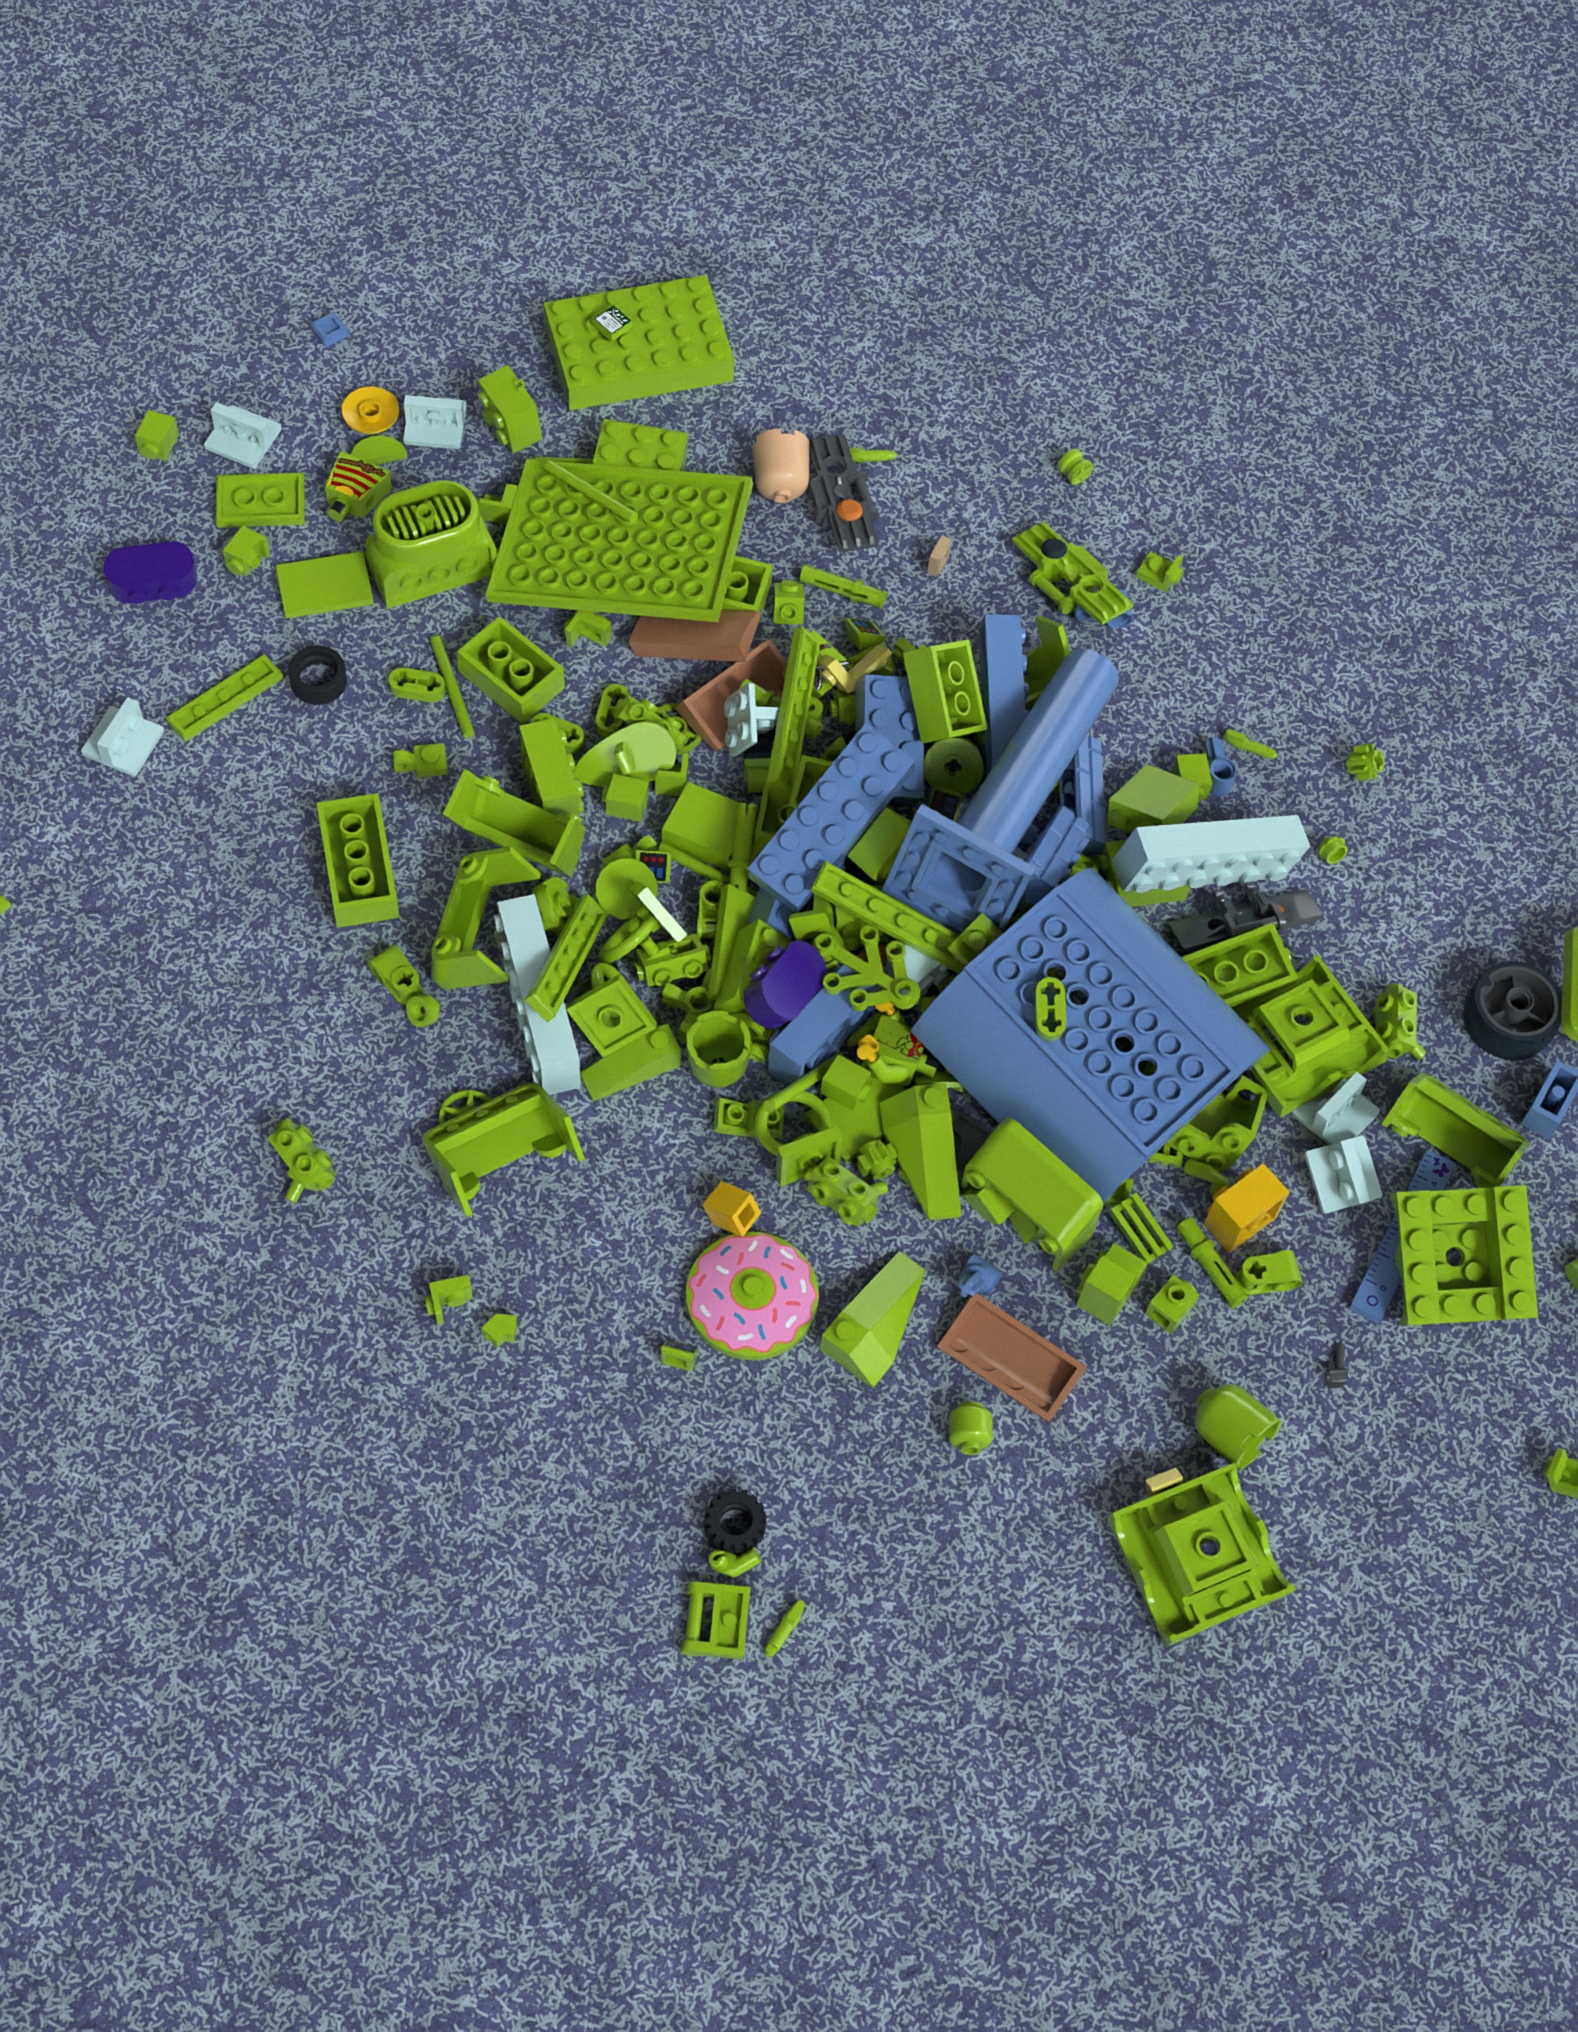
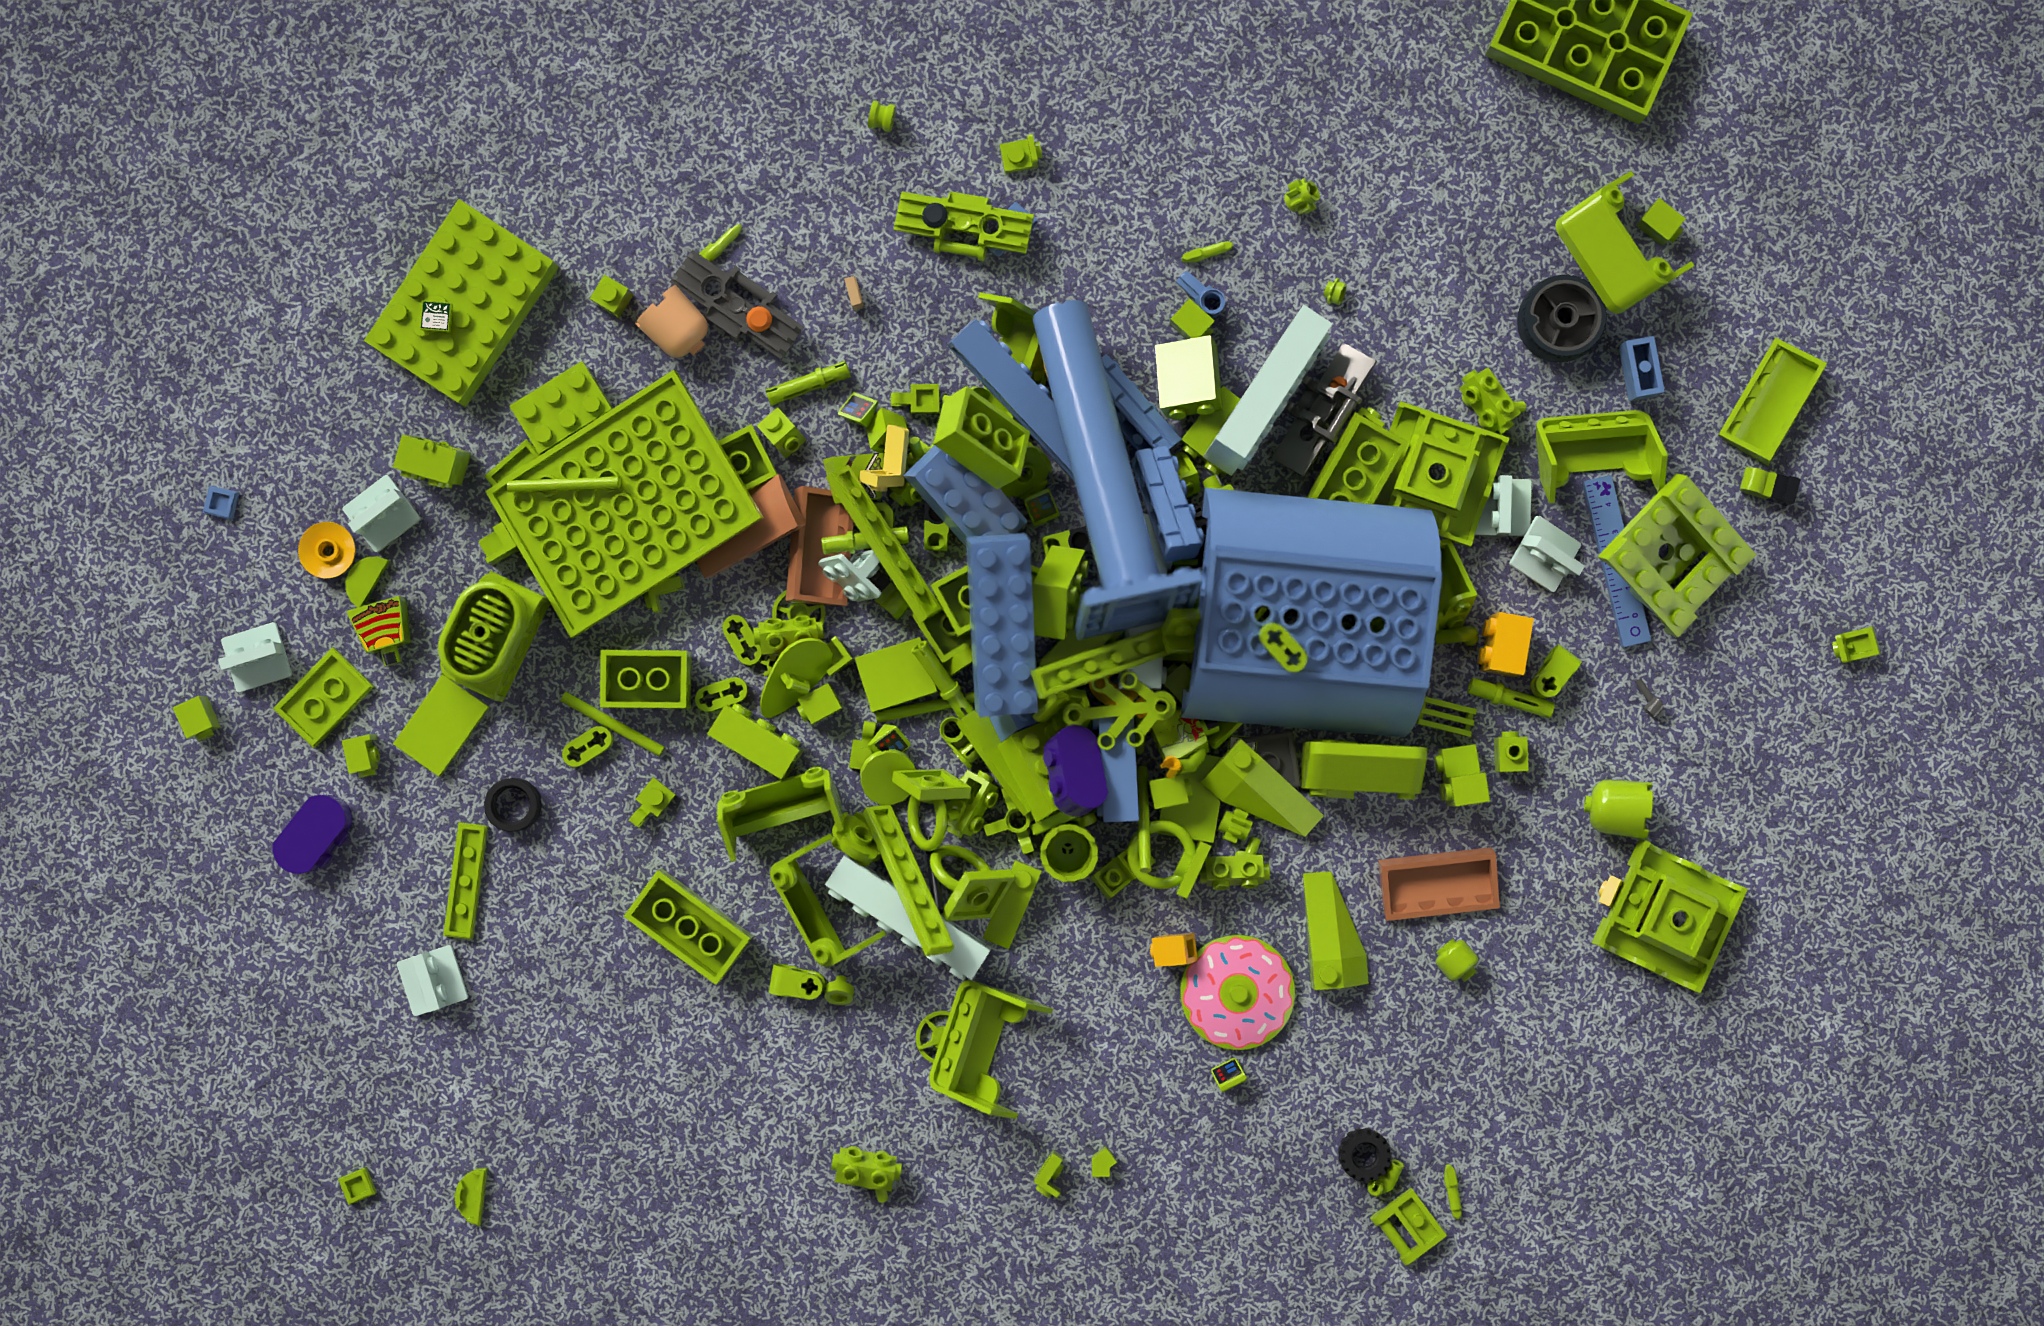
camera: 30 degrees left, 25 degrees up
medium blue axle [957,1254,1003,1298] -> none
none -> lime brick [589,274,634,318]

